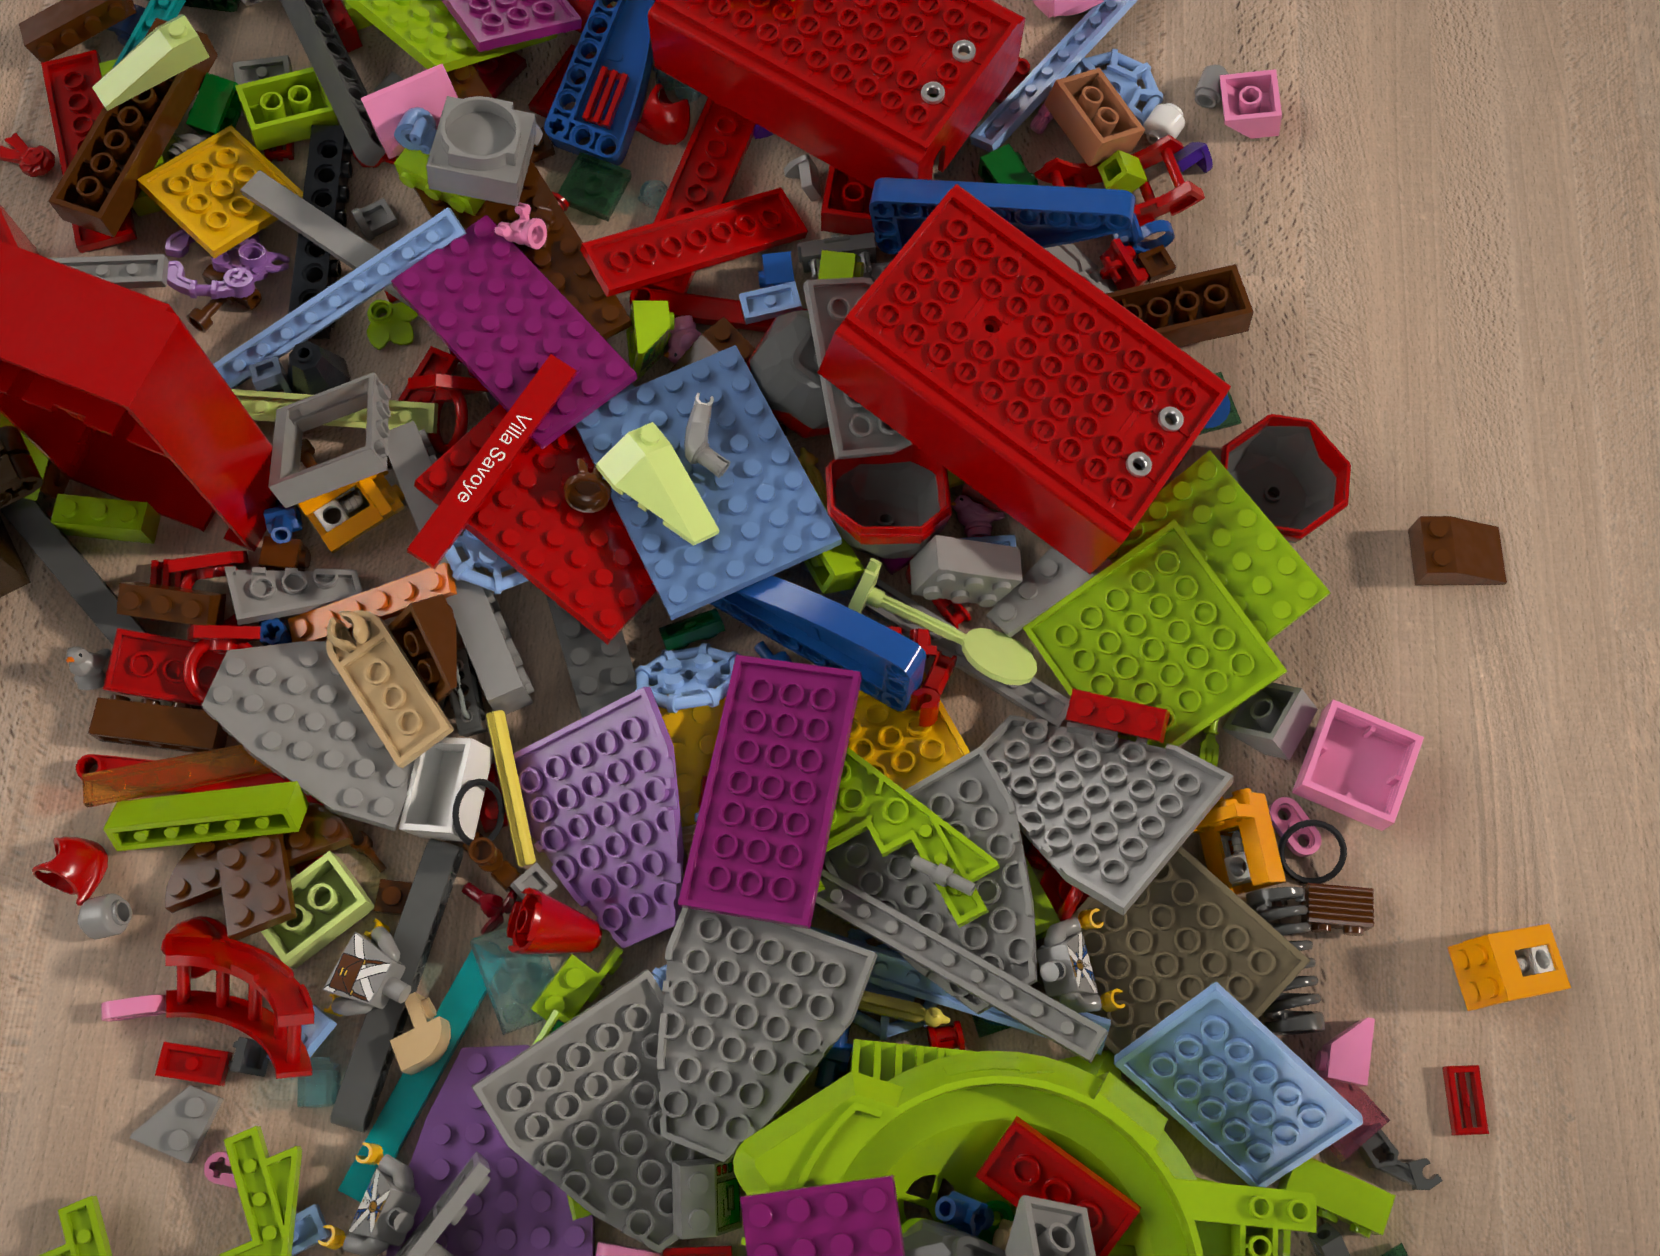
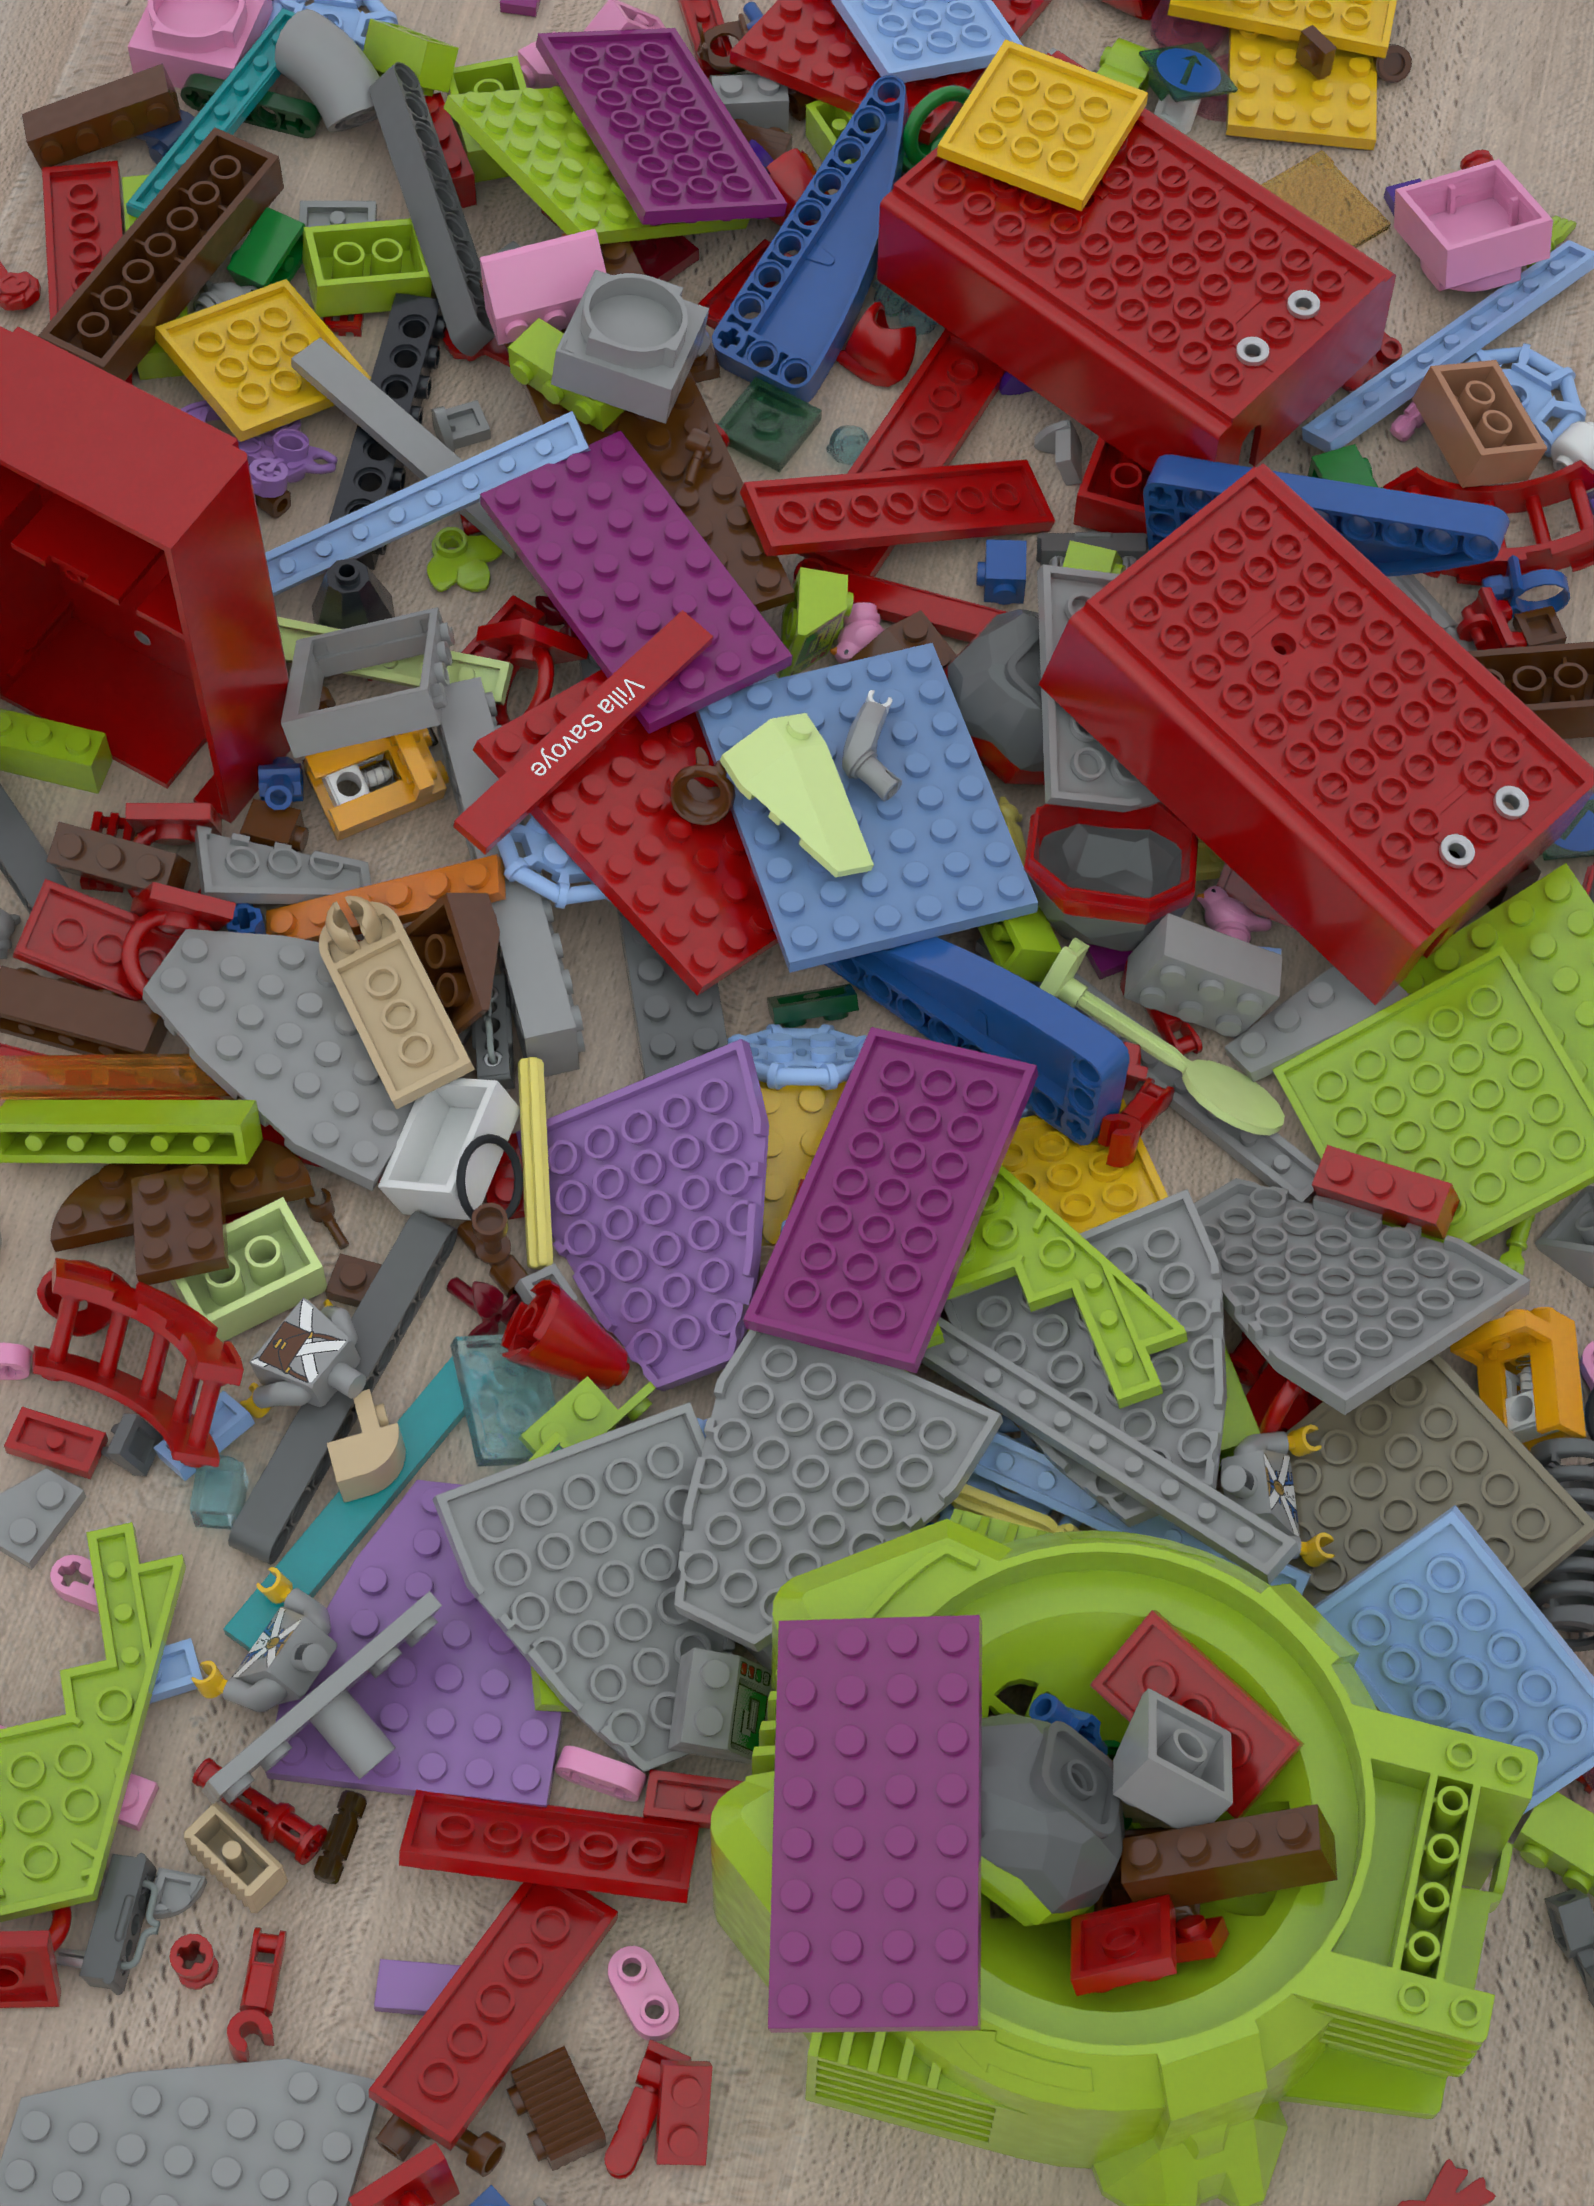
camera: 10 degrees right, 10 degrees down
yellowish green wedge [92,14,209,111] -> none
sand blue panel [249,356,292,393] -> none
medium blue piece [394,107,437,154] -> none
bright pink piece [495,202,547,249] -> none
red tile [582,66,630,130] -> none
light blue plate [739,281,802,324] -> none
light grey bar [910,855,976,896] -> none
lime brick [1097,150,1148,193] -> none

